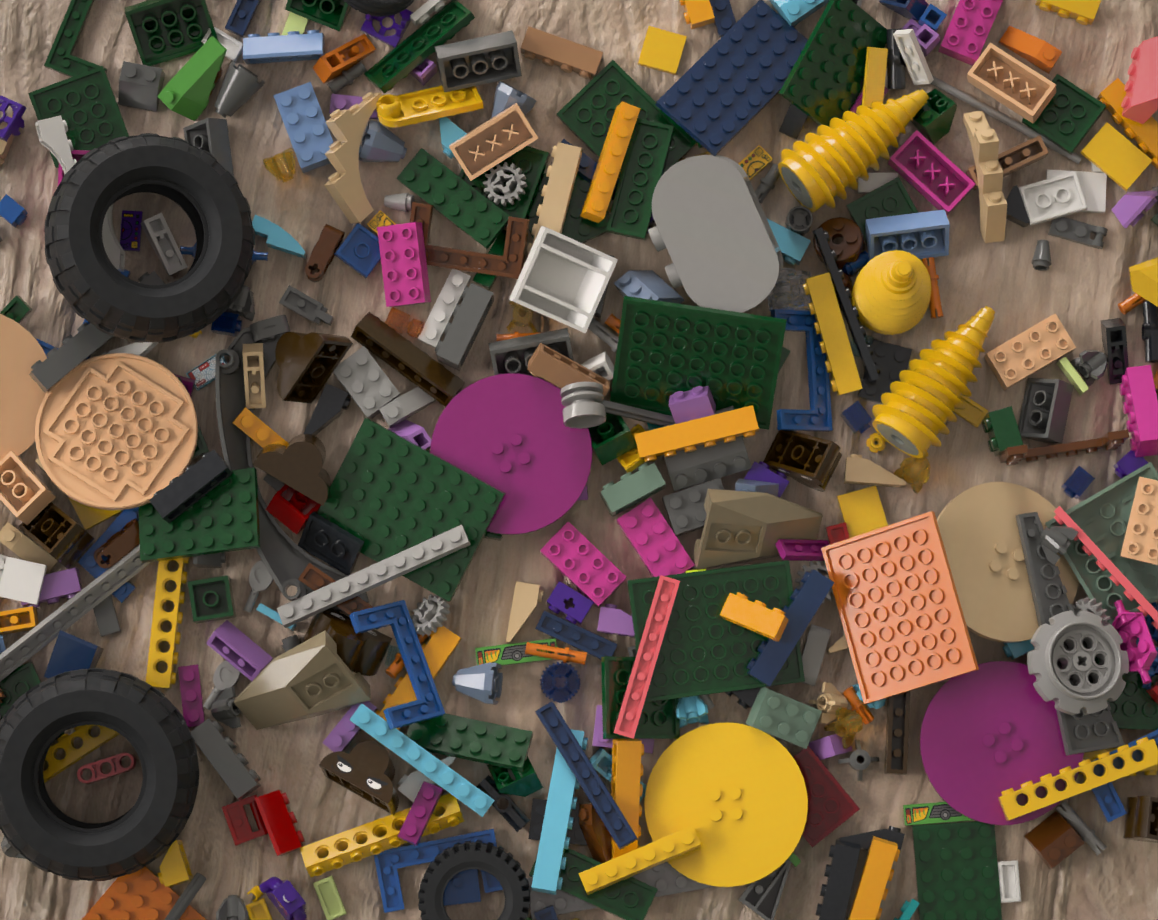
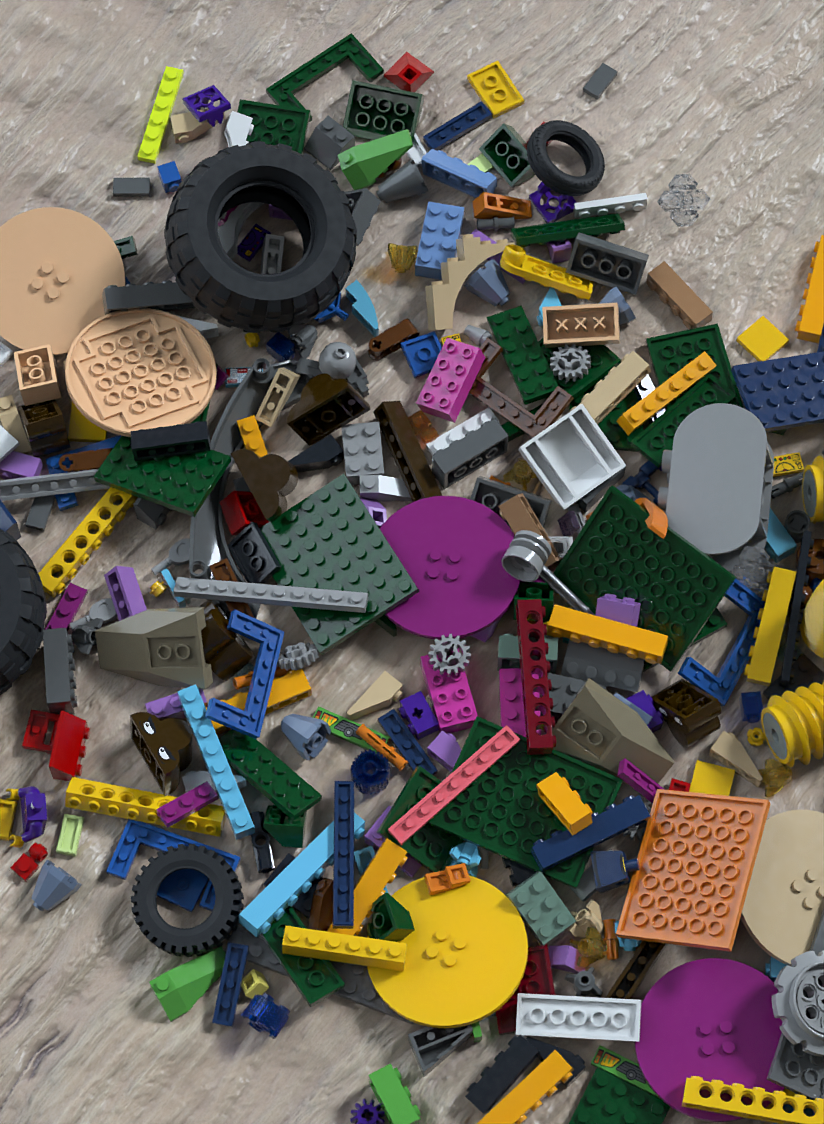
camera: 30 degrees right, 15 degrees down
dark green brick [188,575,236,624] -> none
none -> yellow plate [150,580,167,598]
none -> light grey cylinder [319,342,356,379]
none -> dark green slope [367,893,415,942]
none -> orange slope [424,863,471,895]
none -> light grey gear [428,634,471,677]
none -> dark red brick [516,599,556,755]
none -> white plate [516,993,641,1042]
none -> clear purple tile [557,511,580,537]
none -> dark blue torso [590,851,640,893]
none -> dark blue bar [621,460,659,506]
none -> orange slope [634,498,668,539]

